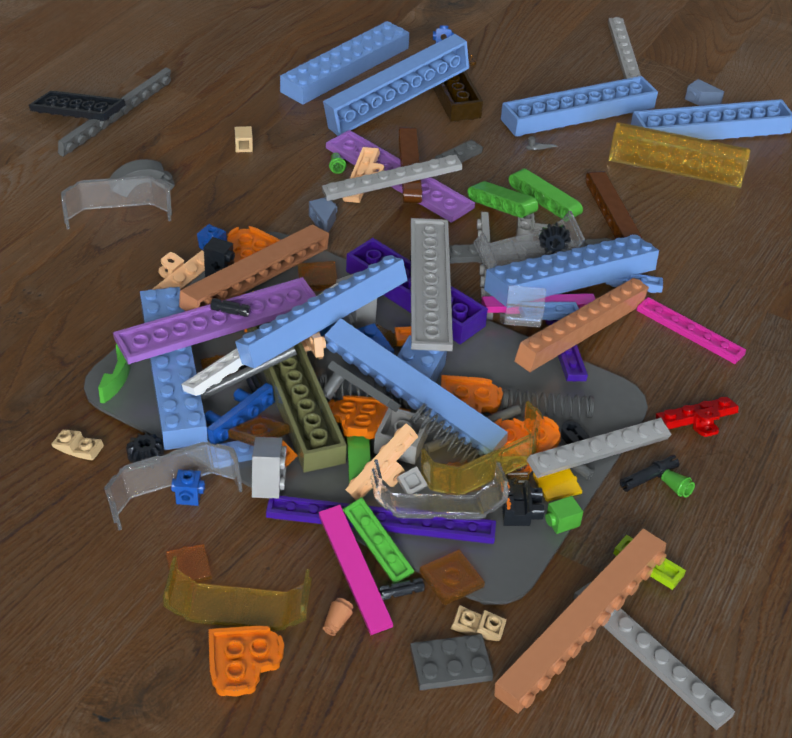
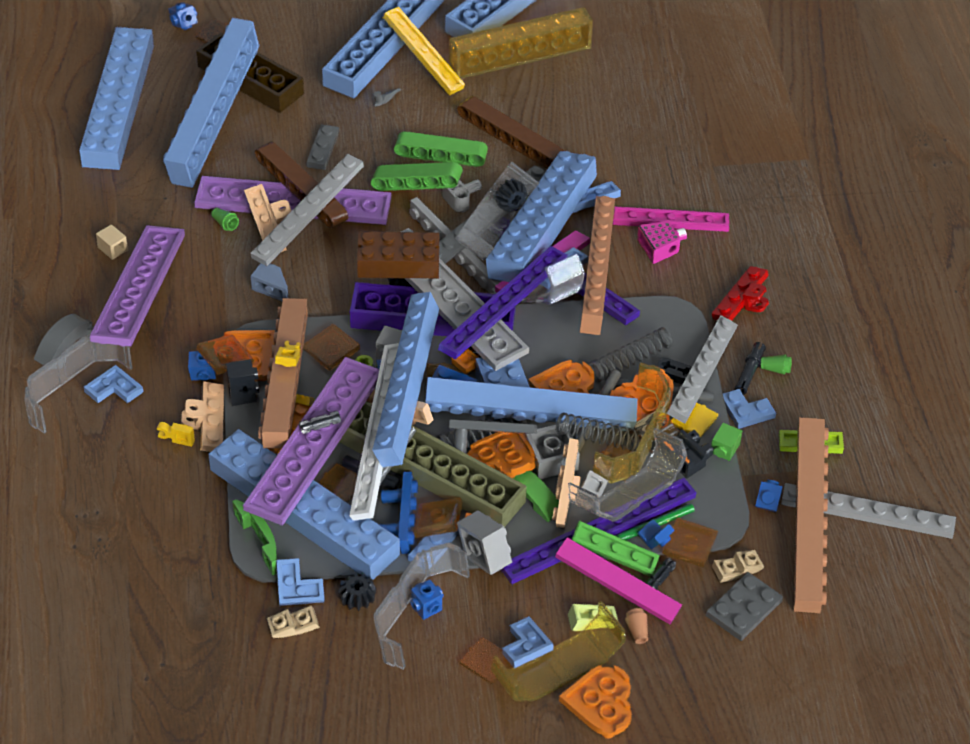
camera: 35 degrees left, 5 degrees up
none -> medium blue plate [84,365,143,403]
none -> medium lavender plate [90,225,185,346]
none -> yellow plate [157,422,195,447]
none -> clear orange tile [197,335,254,375]
none -> yellow plate [275,341,301,367]
none -> medium blue plate [277,559,324,606]
none -> reddish brown piece [357,232,439,279]
none -> yellow plate [383,7,465,95]
none -> dark purple plate [438,246,568,359]
none -> medium blue plate [502,617,553,668]
none -> yellowish green slope [568,604,619,631]
none -> green bar [616,504,695,541]
none -> dark pink torso [637,221,687,264]
none -> blue bracket [638,520,675,550]
none -> medium blue plate [723,389,776,429]
none -> blue bracket [755,480,783,512]

